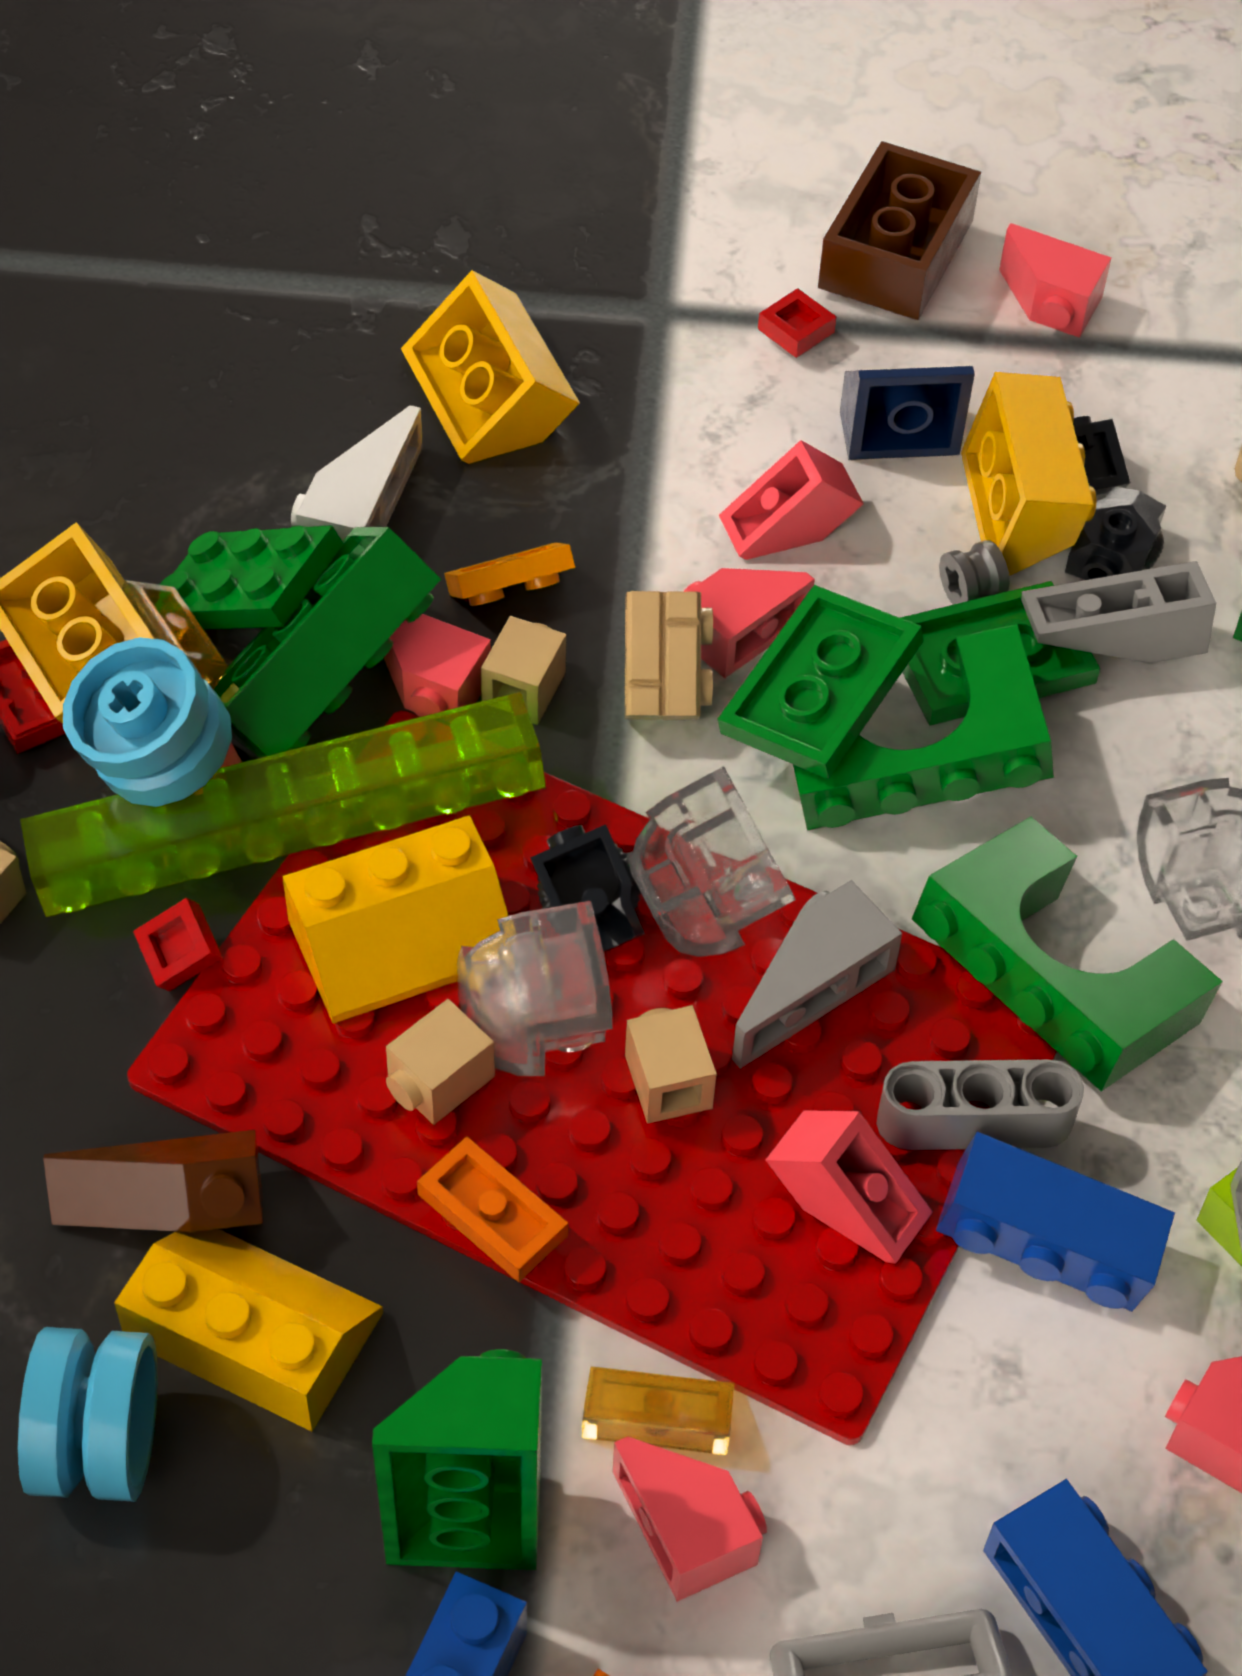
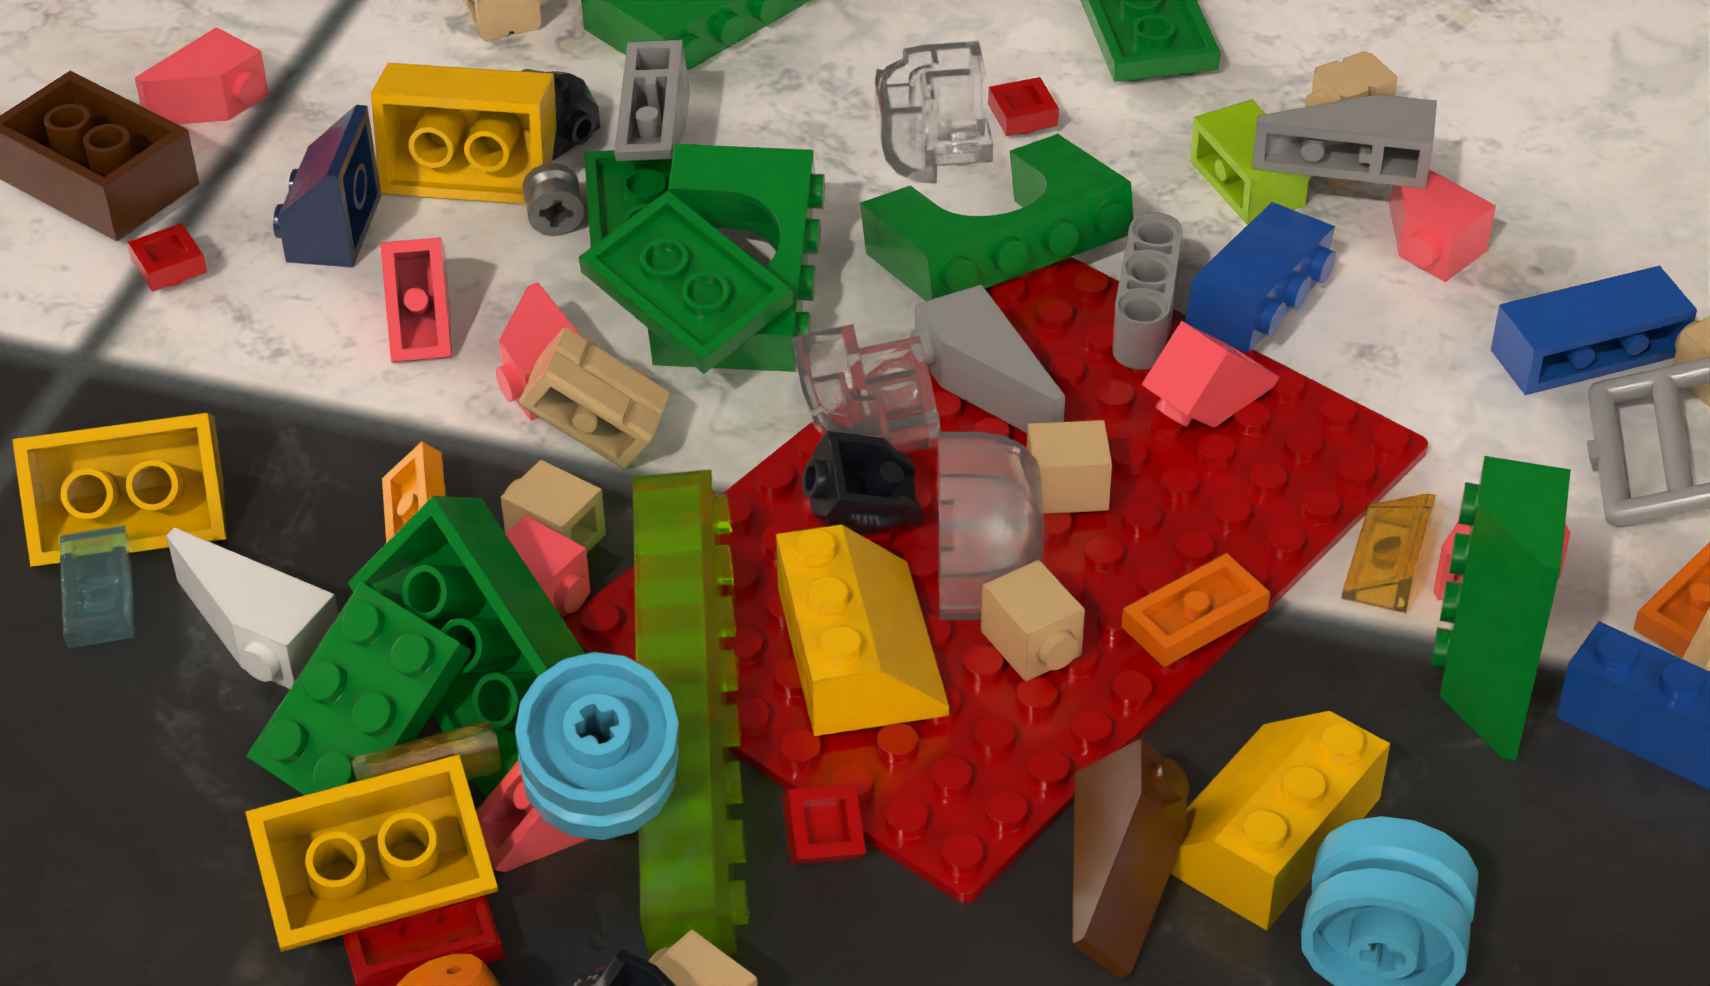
camera: 75 degrees left, 10 degrees down
none -> clear light blue plate [60,525,135,648]

